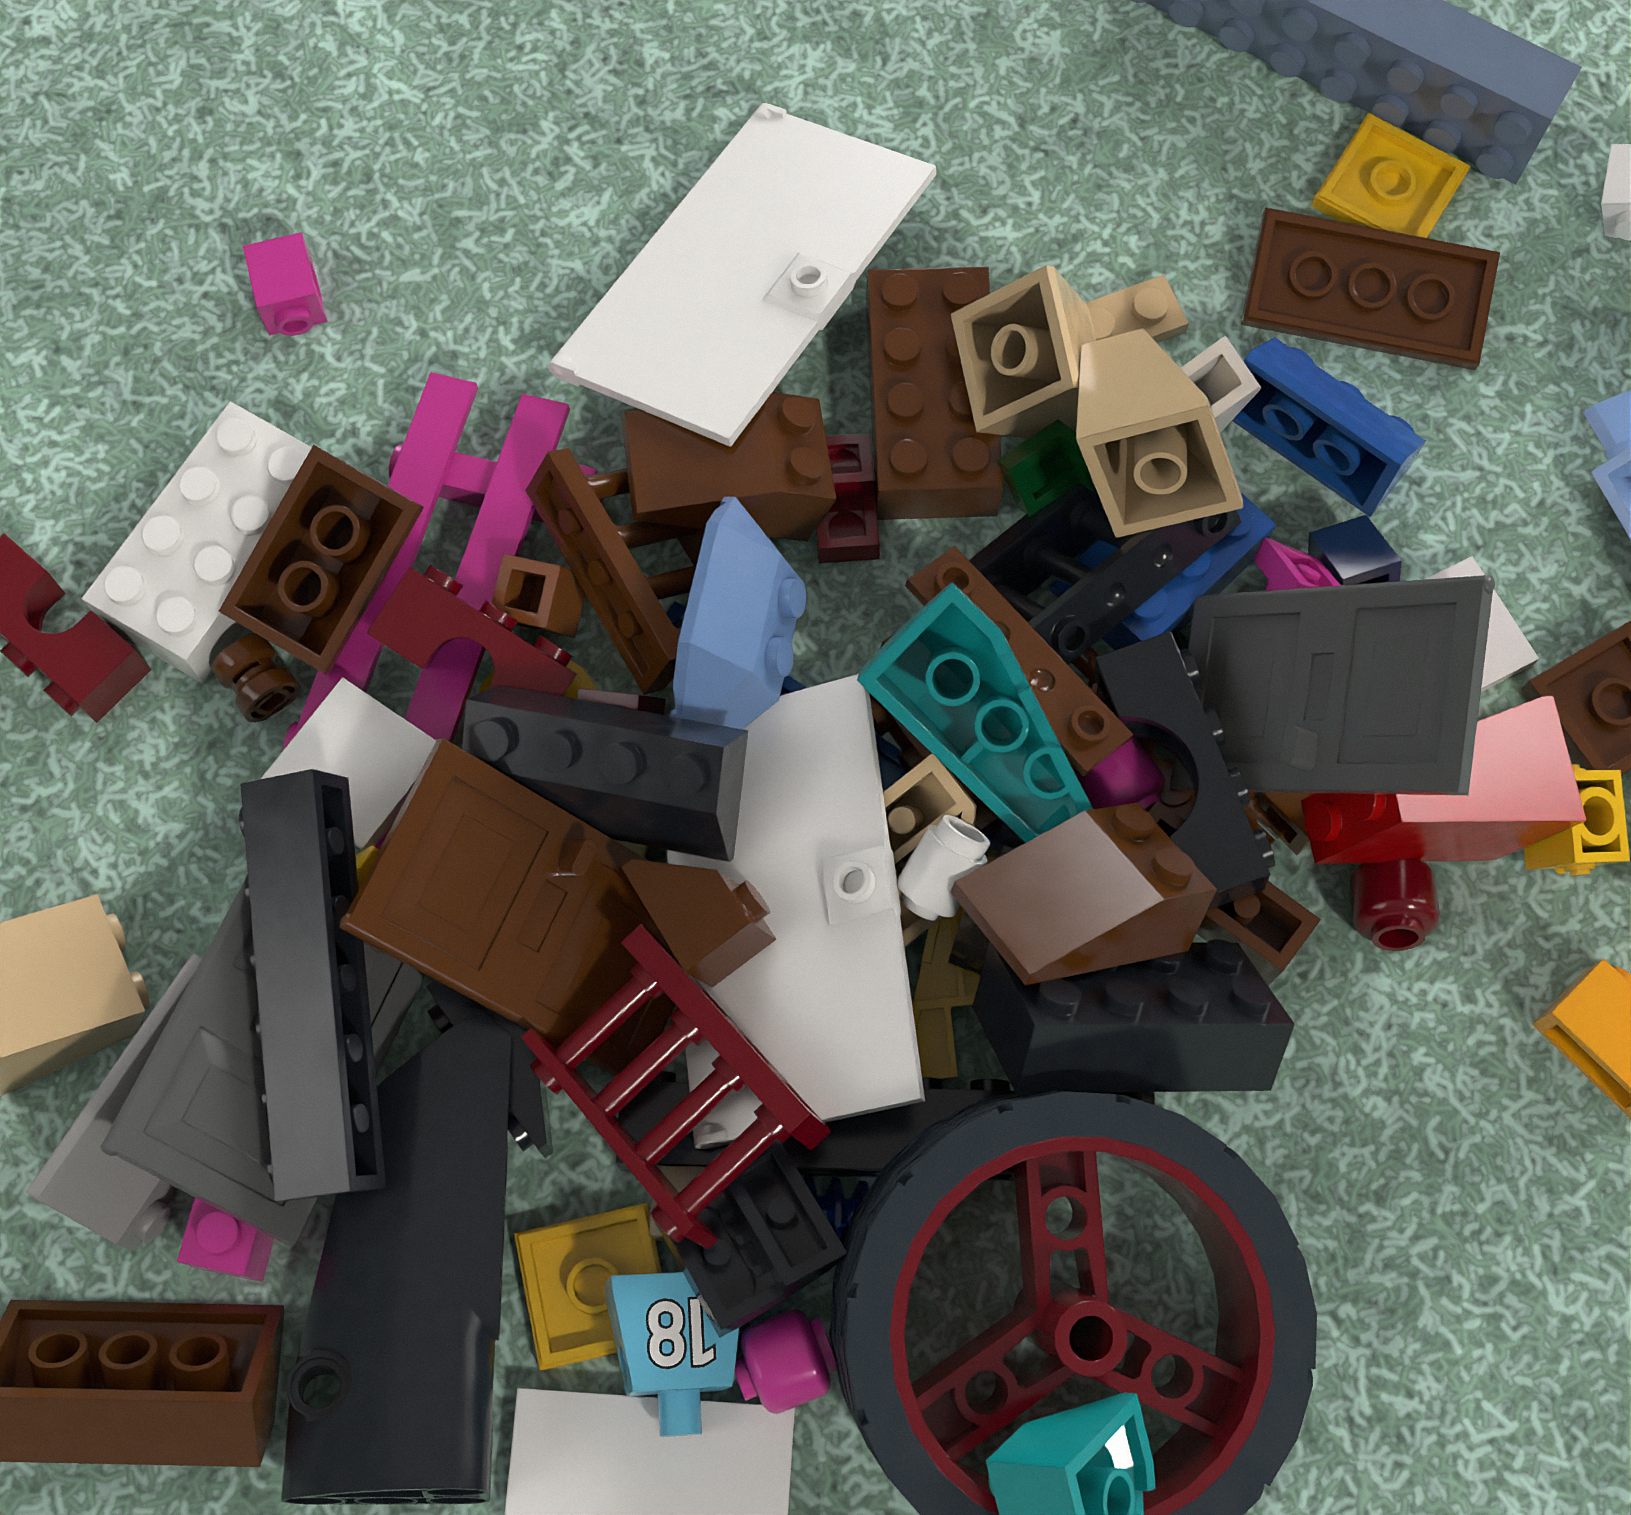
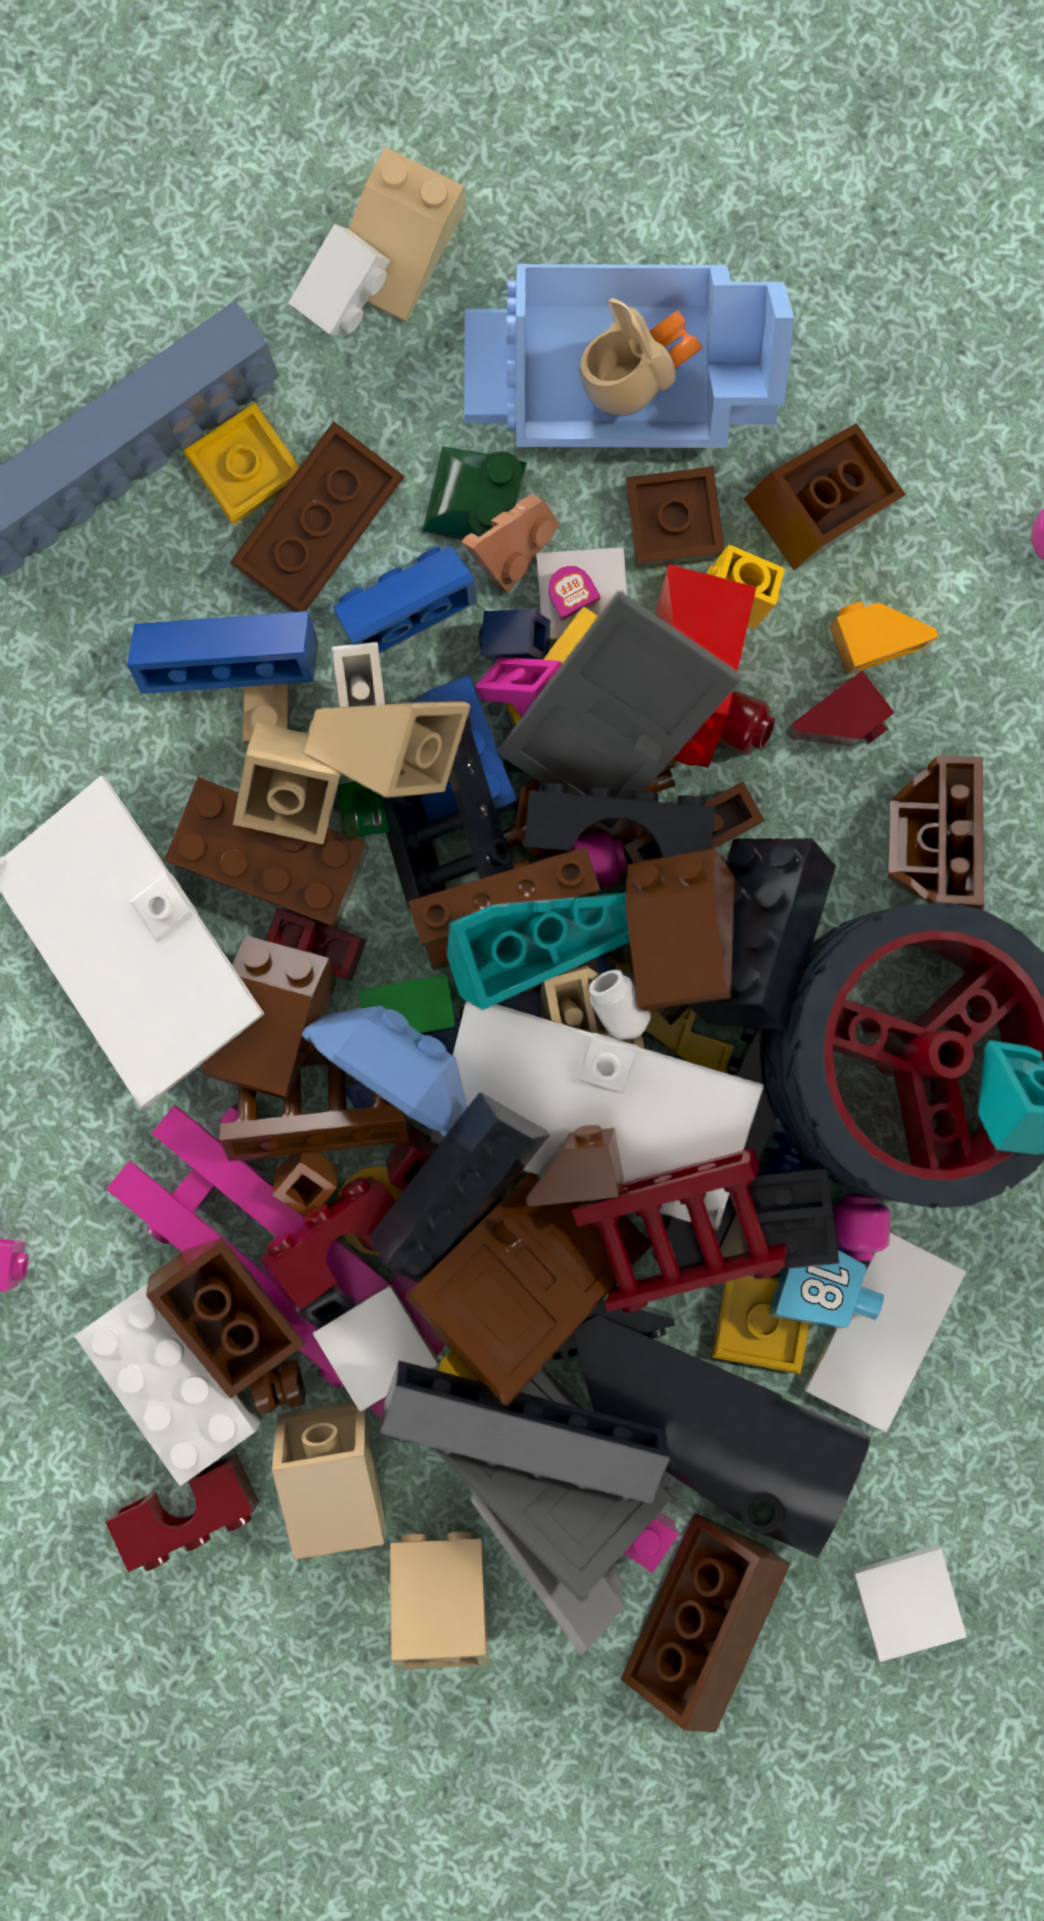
camera: 65 degrees left, 15 degrees up
none -> blue brick [127,611,318,694]
none -> tan slope [272,1401,385,1560]
none -> black slope [295,1284,355,1328]
none -> green panel [358,975,456,1034]
none -> dark green slope [423,446,527,540]
none -> nougat wing [462,494,560,593]
none -> dark red slope [785,671,895,747]
none -> reddish brown wedge [888,755,984,910]

